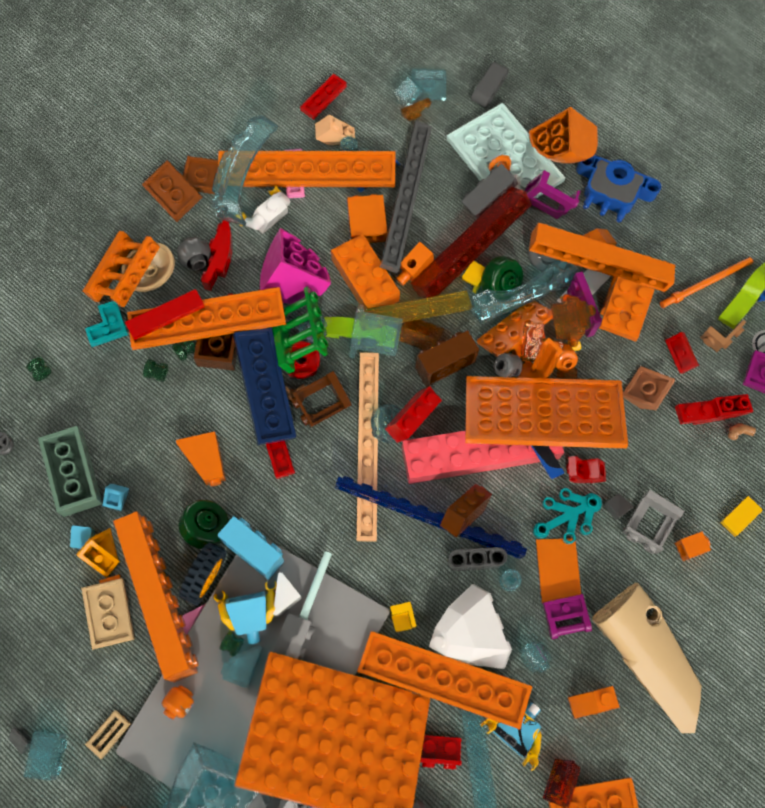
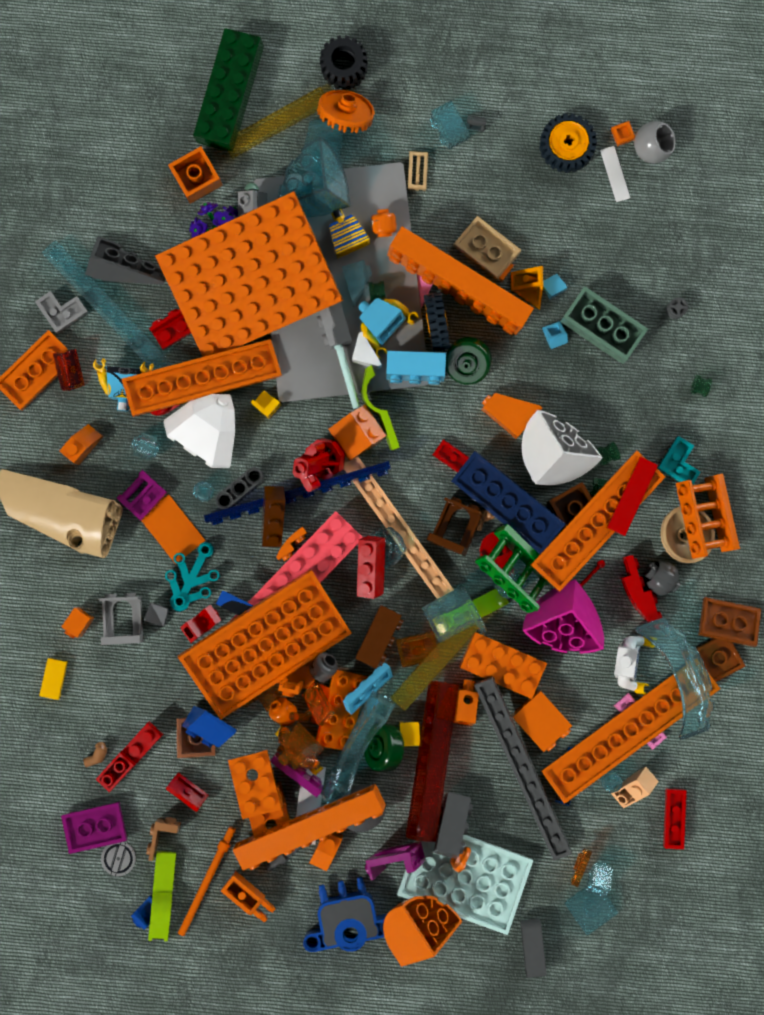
camera: 150 degrees right, 15 degrees up
none -> blue slope [182,706,237,748]
none -> orange hinge [221,871,275,922]
none -> orange slope [276,527,308,562]
none -> red piece [293,438,345,492]
none -> orange slope [328,404,386,461]
none -> torso [329,209,370,259]
none -> medium azure plate [343,663,393,715]
none -> lime piece [361,365,400,451]
none -> white brick [522,410,602,486]

